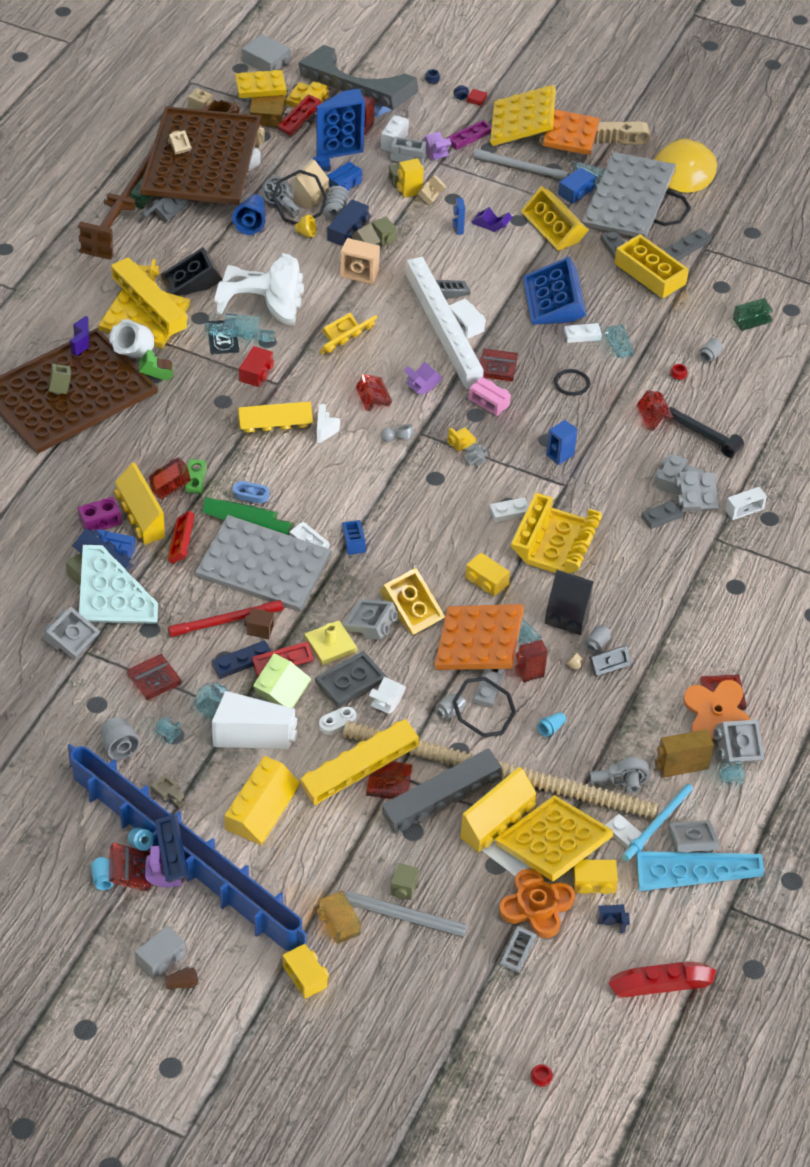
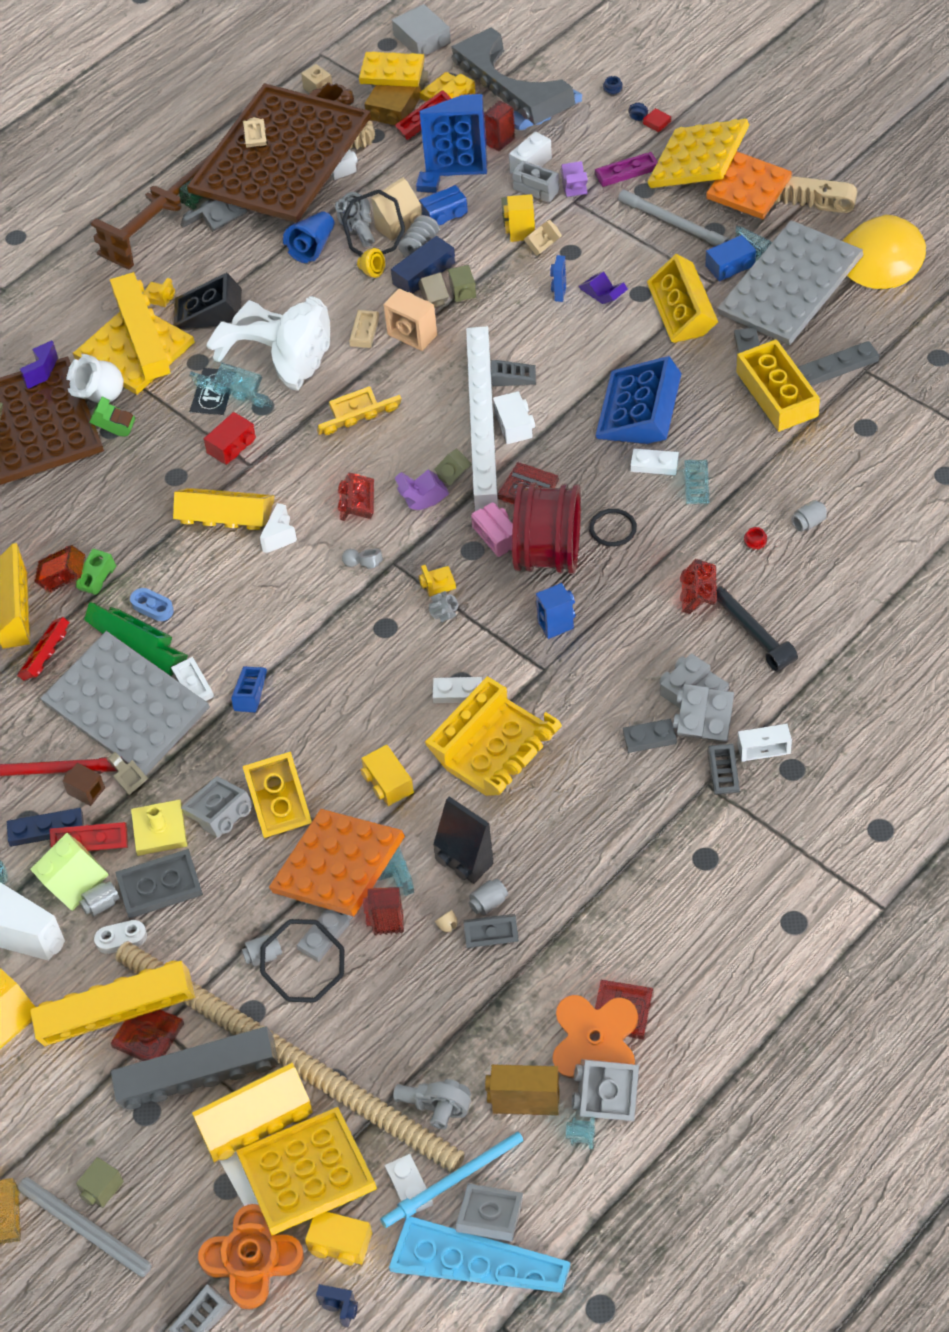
camera: 25 degrees right, 5 degrees up
white brick [369,677,406,714] -> none
medium azure cone [537,712,566,737] -> none
black piece [653,190,691,226] -> none
clear green hinge [733,298,773,331] -> none
none -> light grey brick [79,881,120,917]
none -> dark tan plate [107,752,148,795]
none -> tan plate [349,310,379,348]
none -> olive brick [434,448,472,485]
none -> dark red wheel [512,482,581,574]
none -> dark grey slope [707,744,740,795]

